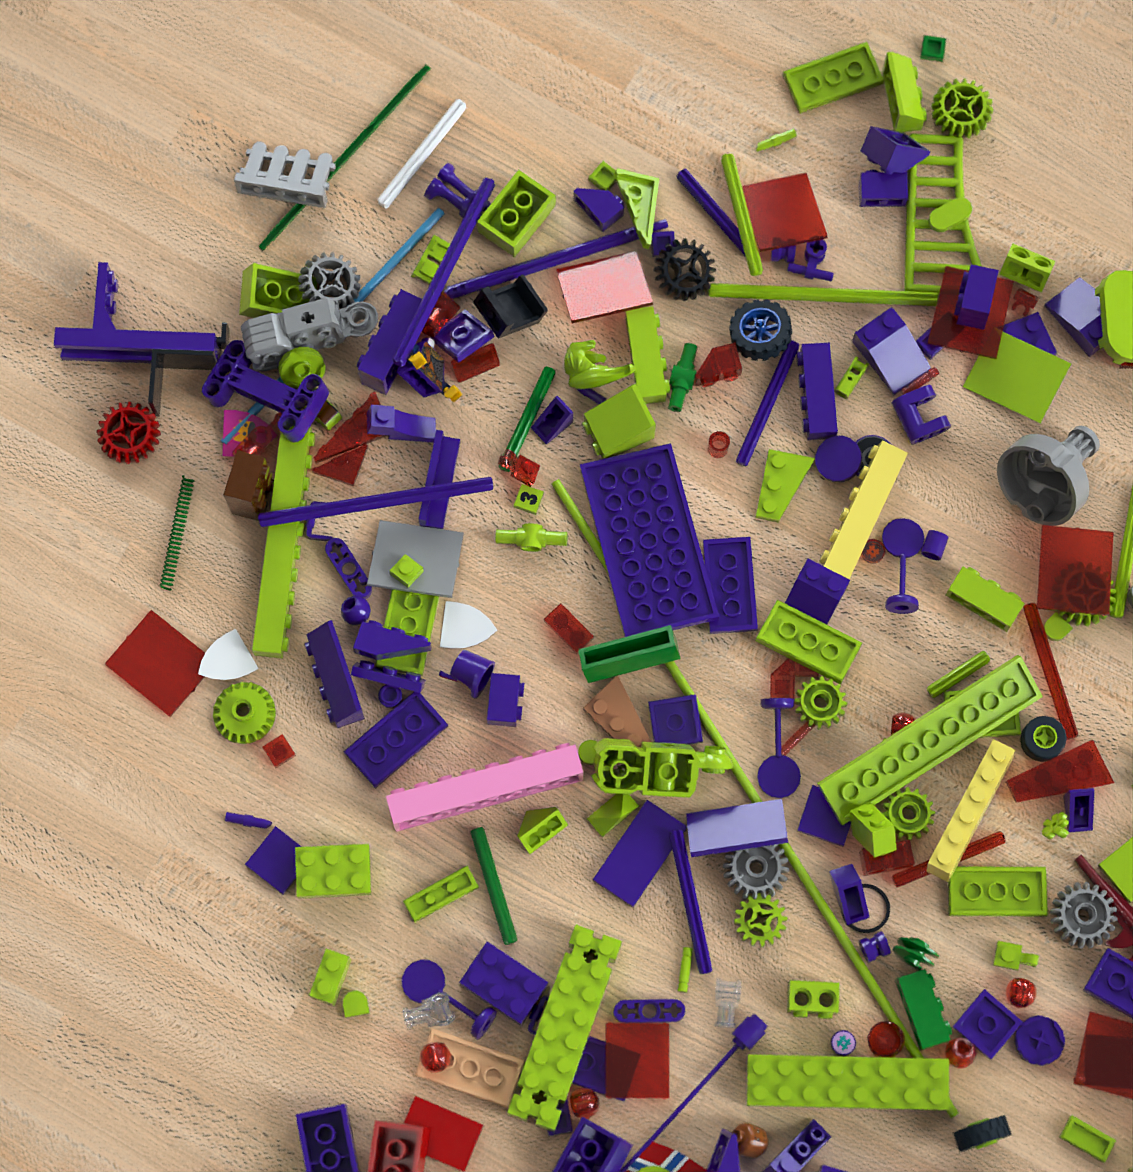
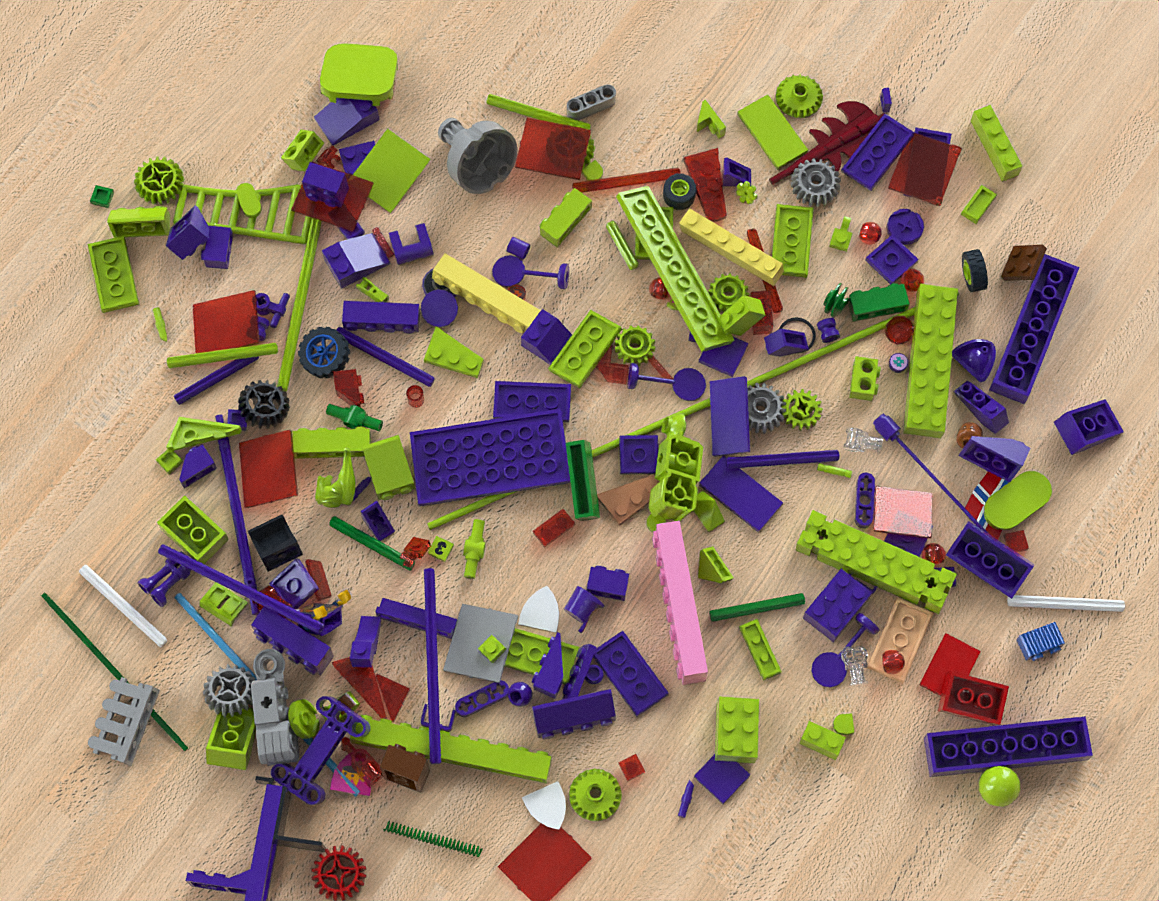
camera: 85 degrees left, 5 degrees down
none -> dark purple hat [952,339,996,382]

